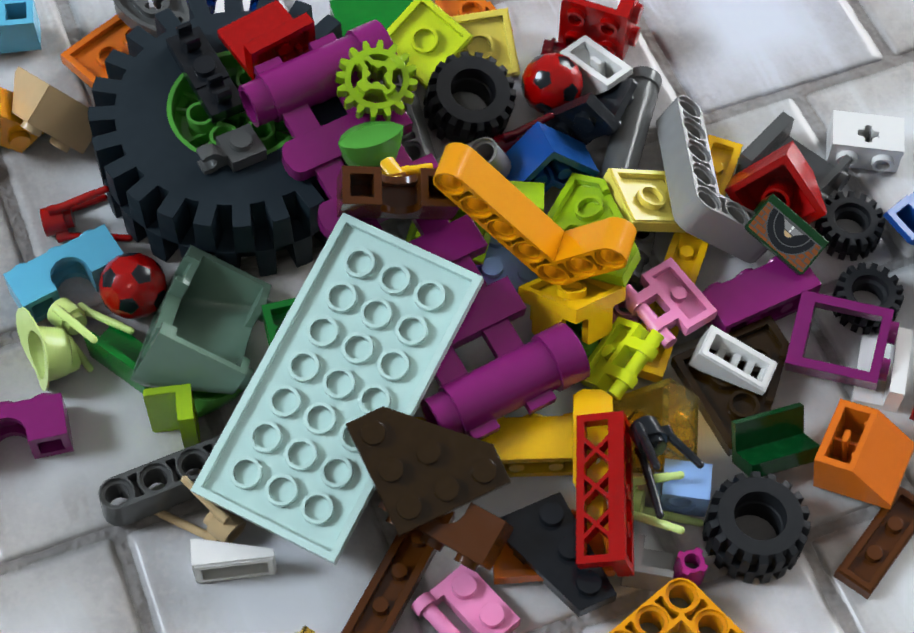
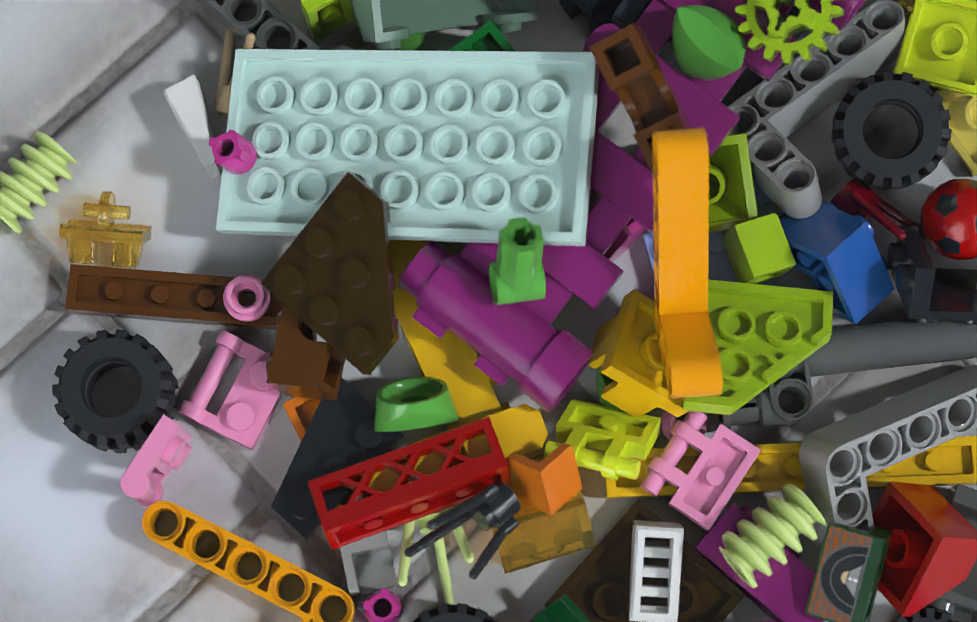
camera: 70 degrees right, 20 degrees up
yellow hand [380,157,433,177] -> none
light yellow tile [603,168,687,233] -> none
light blue brick [654,458,713,517] -> none
none -> dark pink hose [208,129,257,175]
none -> bright pink plate [223,275,271,322]
none -> bright green piece [374,376,459,432]
none -> bright green piece [489,217,546,305]
none -> orange panel [506,443,582,516]
none -> yellowish green piece [719,483,827,589]

